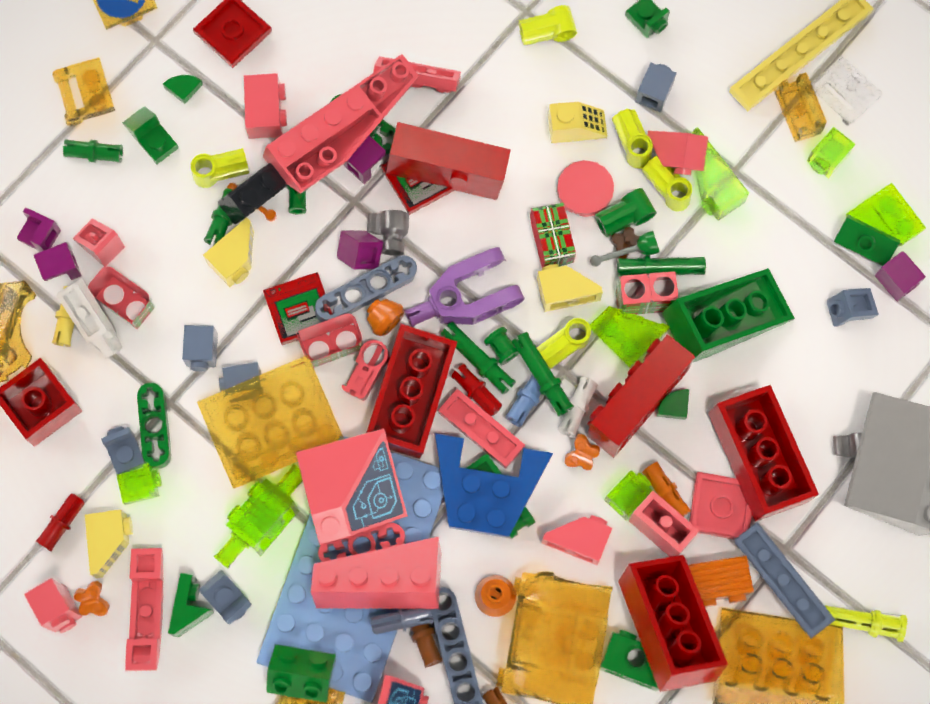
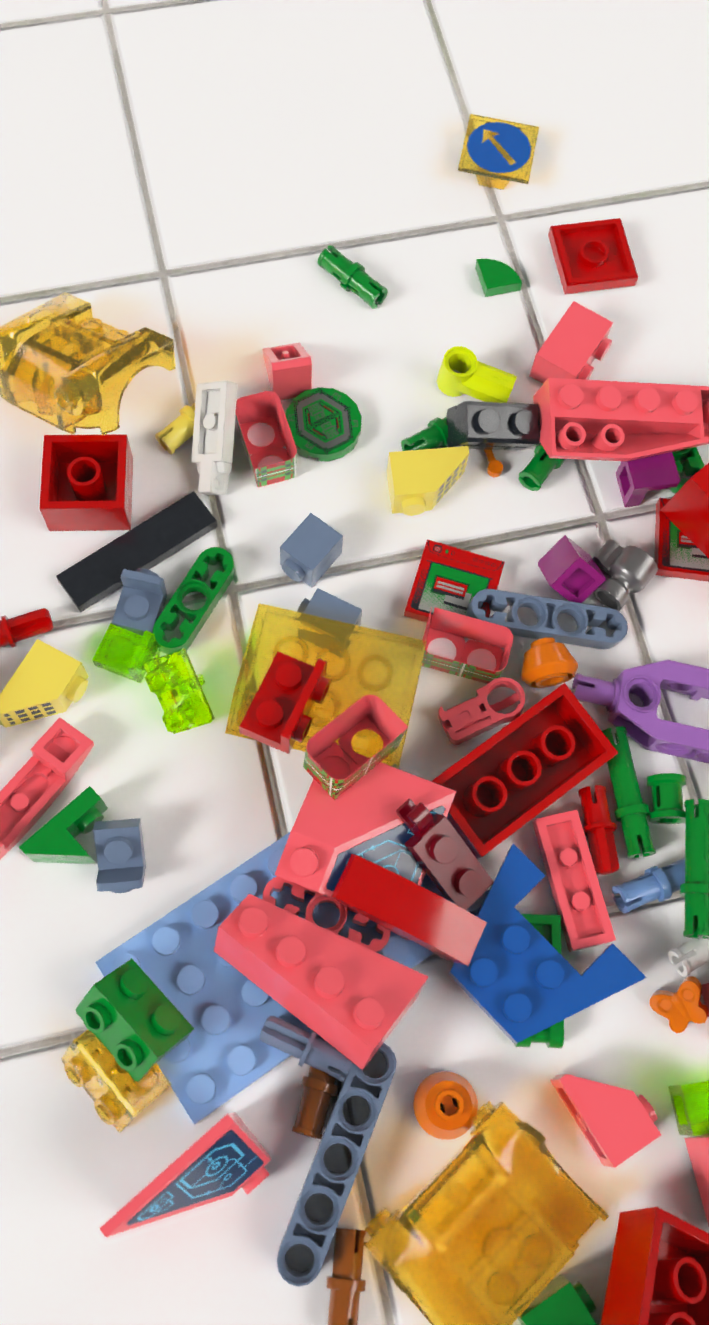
camera: 30 degrees right, 5 degrees down
magenta panel [17,207,61,252] -> none
magenta panel [33,242,82,281] -> none
clear yellow plate [52,57,116,126] -> none
green slope [122,106,179,165] -> none
clear neon green brick [213,464,303,569] -> none
none -> black tile [56,491,218,613]
none -> clear neon green hips [143,648,215,734]
none -> red bracket [239,651,331,754]
none -> tile [285,387,362,462]
none -> coral piece [303,695,408,800]
none -> red slope [331,854,487,966]
none -> dark red plate [396,799,494,910]

